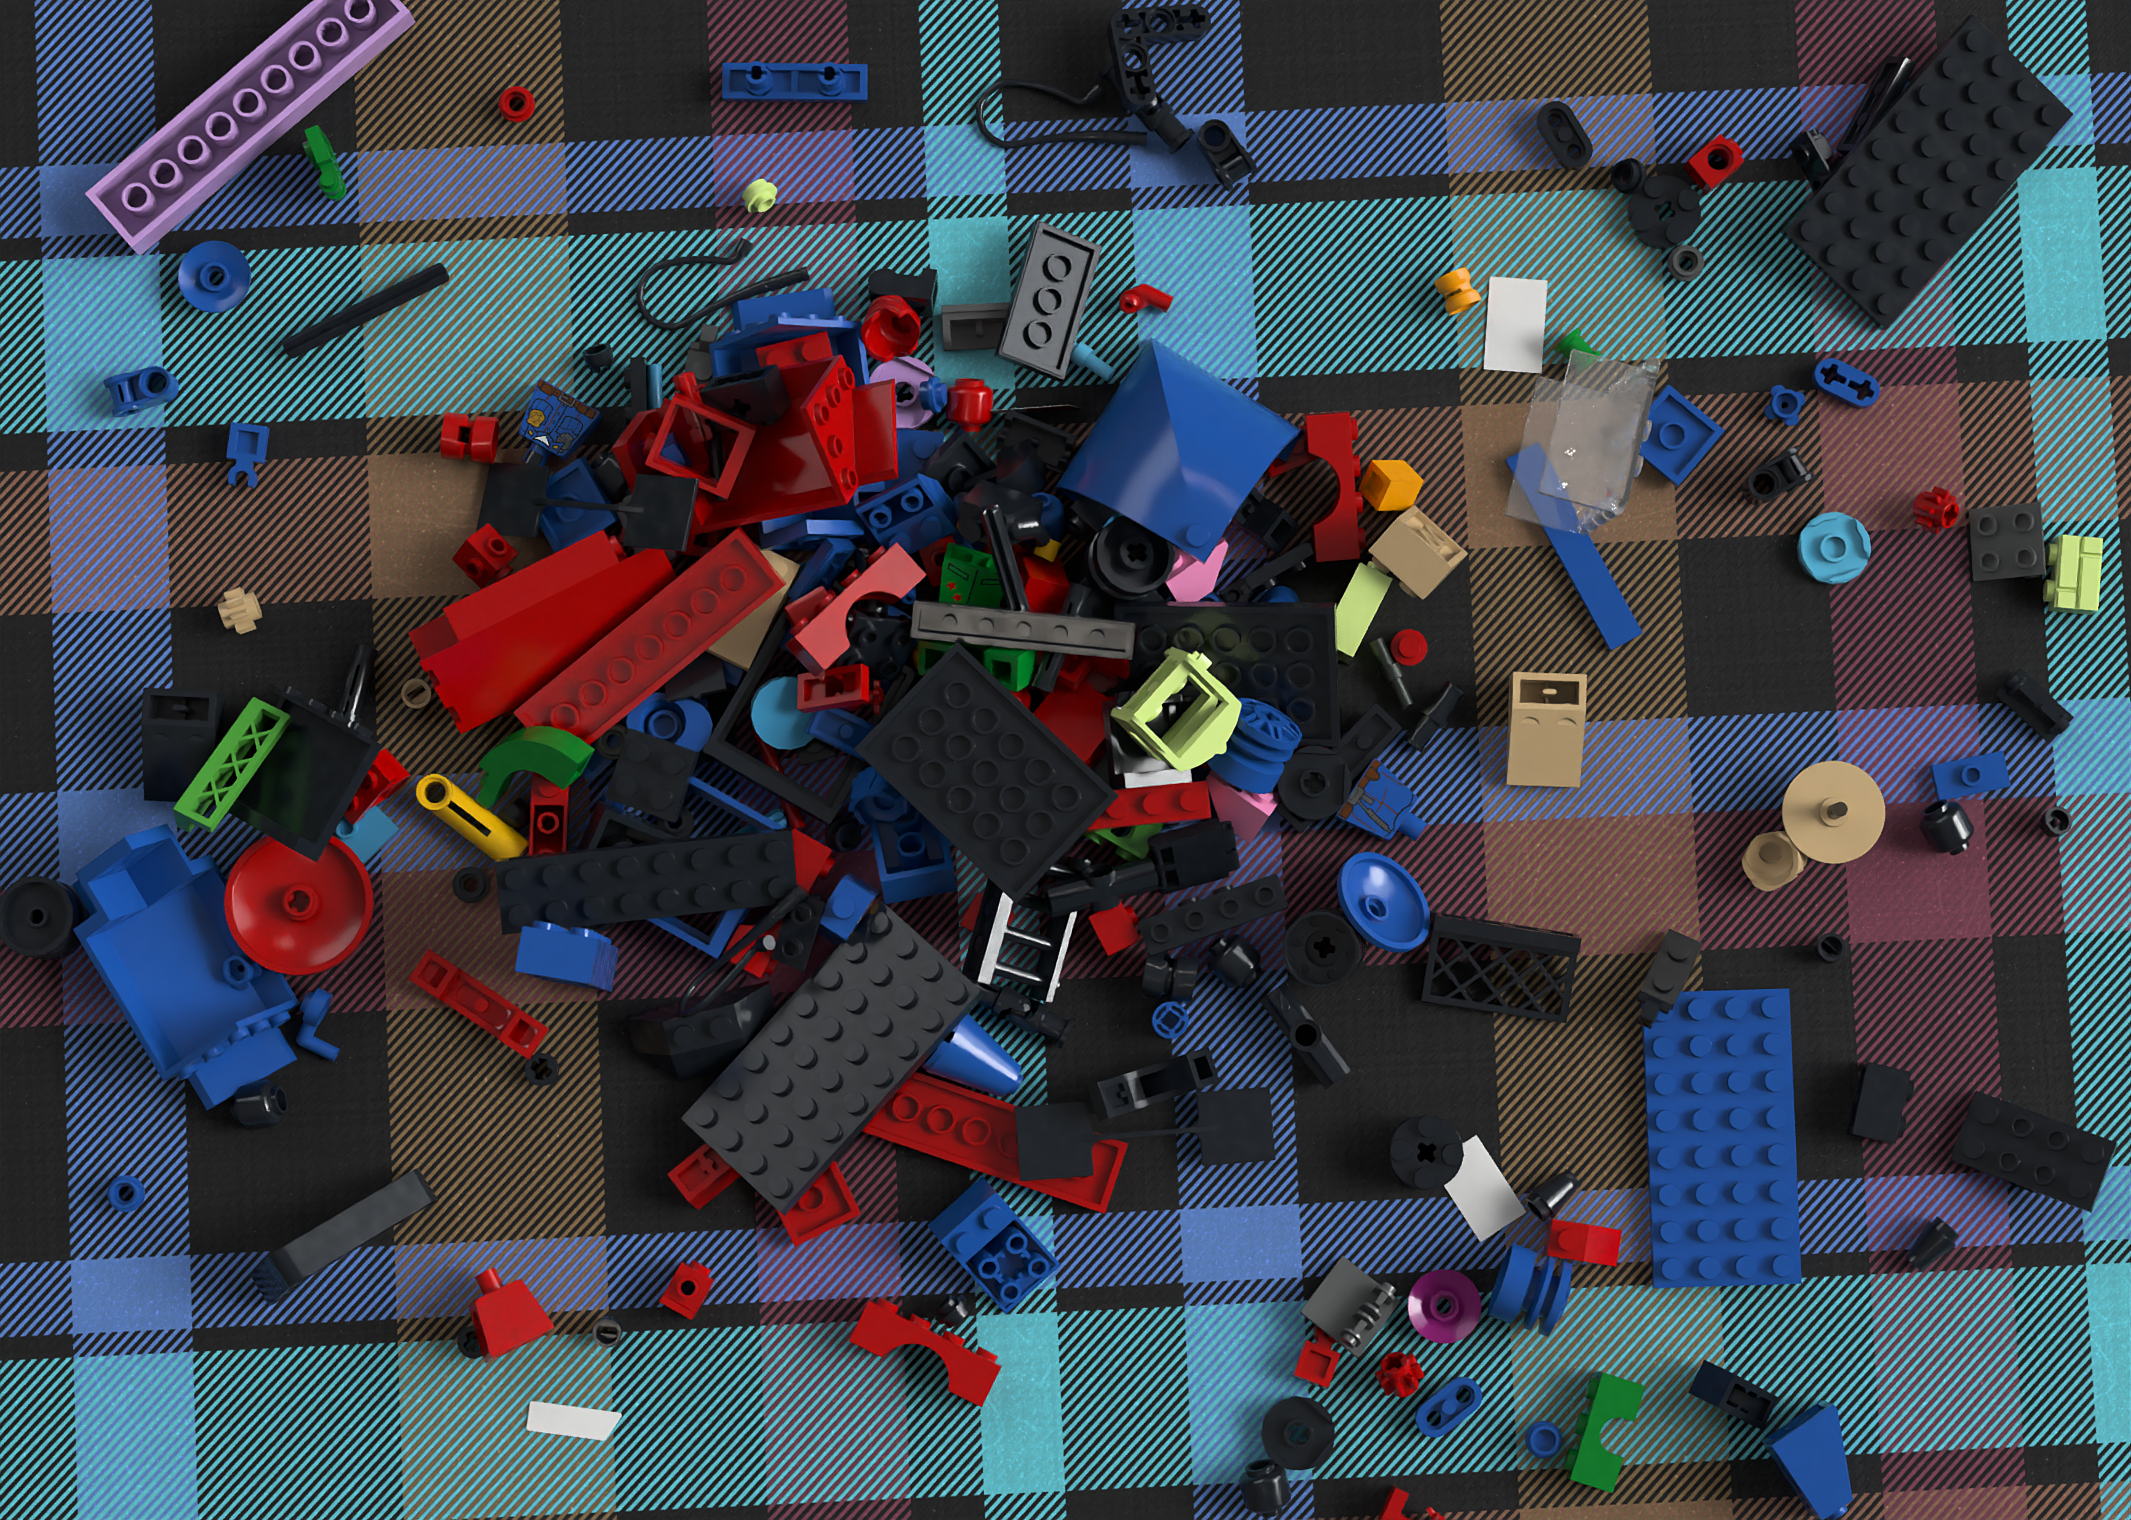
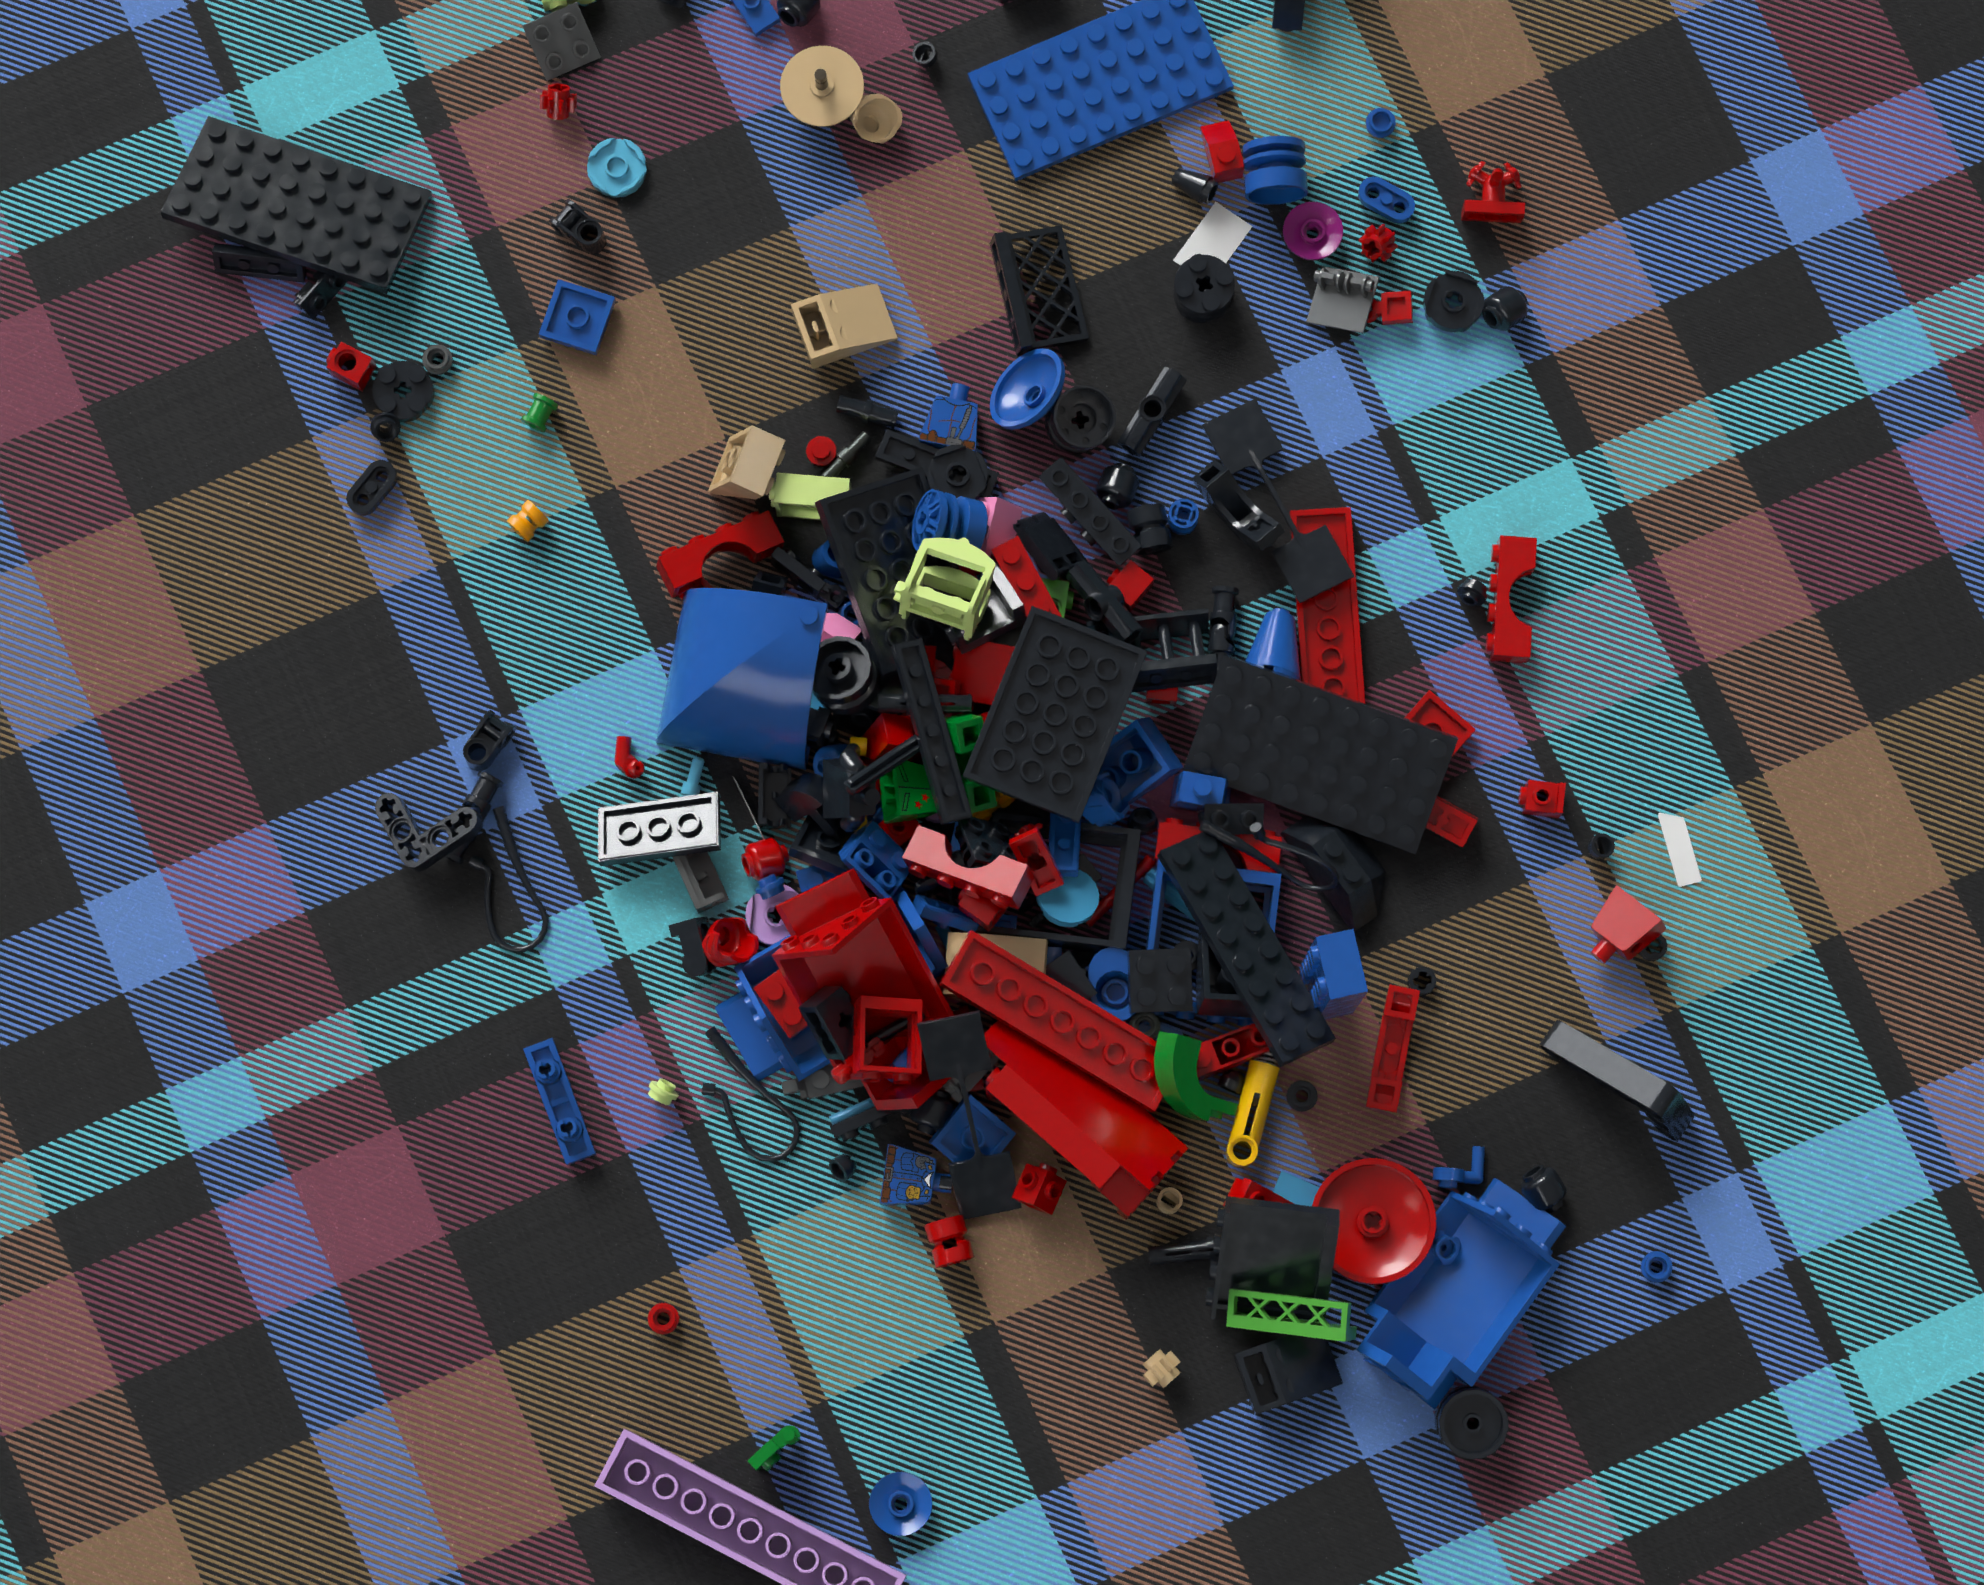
camera: 110 degrees left, 5 degrees down
blue piece [103,366,179,417] -> none
blue plate [226,422,270,489] -> none
black axle [282,263,450,359] -> none
blue slope [927,1176,1061,1314] -> none
light orange panel [1358,460,1424,511] -> none
white sticker [1484,276,1548,373] -> none
clear windscreen [1504,349,1660,535] -> none
blue tile [1505,442,1643,651] -> none
green arch [1563,1371,1645,1493] -> none
black hinge [1637,929,1703,1029] -> none
blue plate [1764,385,1805,426] -> none
blue beam [1812,358,1880,409] -> none

